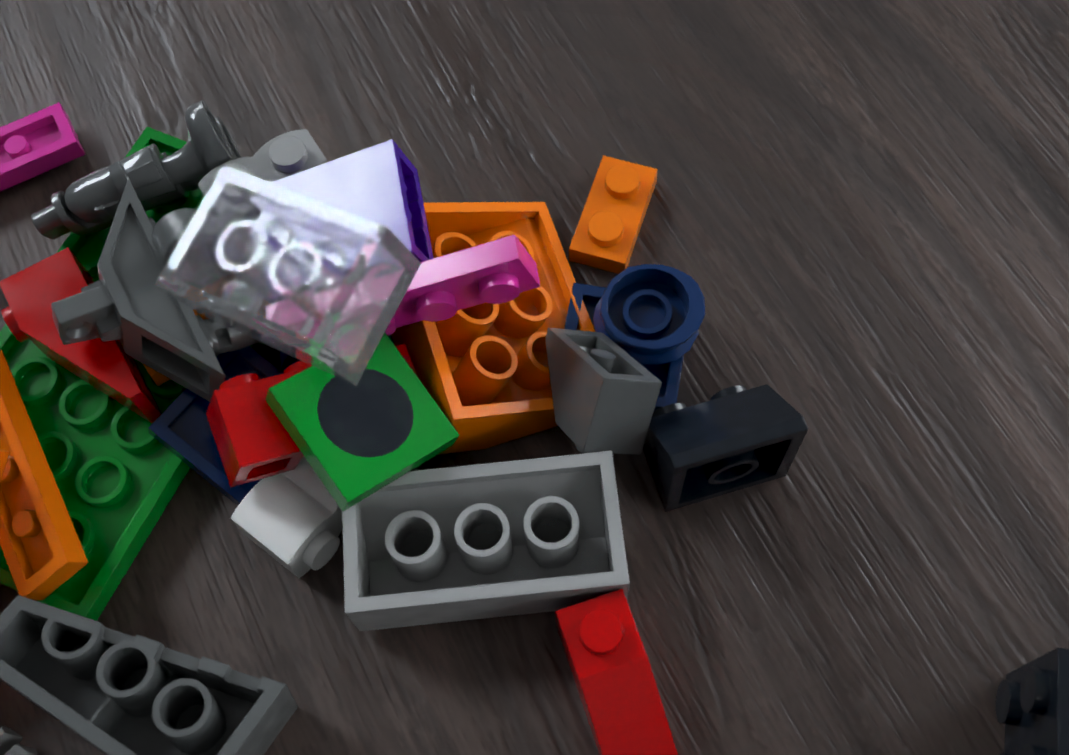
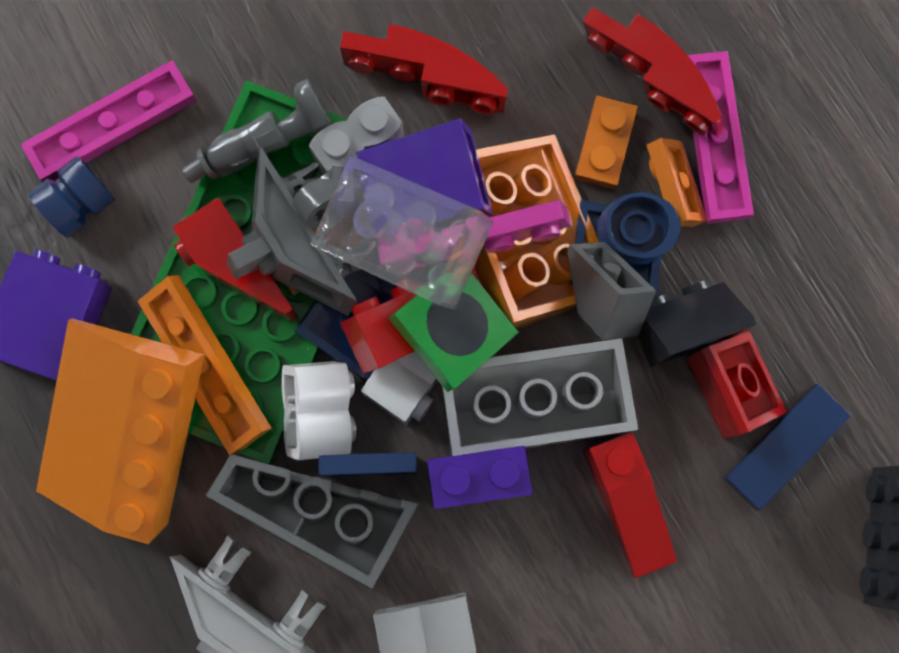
camera: 10 degrees left, 15 degrees up
none -> white brick [282,361,357,460]
none -> dark blue tile [319,452,418,477]
none -> red slope [340,24,508,114]
none -> dark purple brick [427,445,532,509]
none -> red slope [582,7,723,137]
none -> orange plate [647,138,707,227]
none -> red slope [687,332,787,439]
none -> dark pink plate [688,51,754,224]
none -> dark blue tile [723,384,851,511]

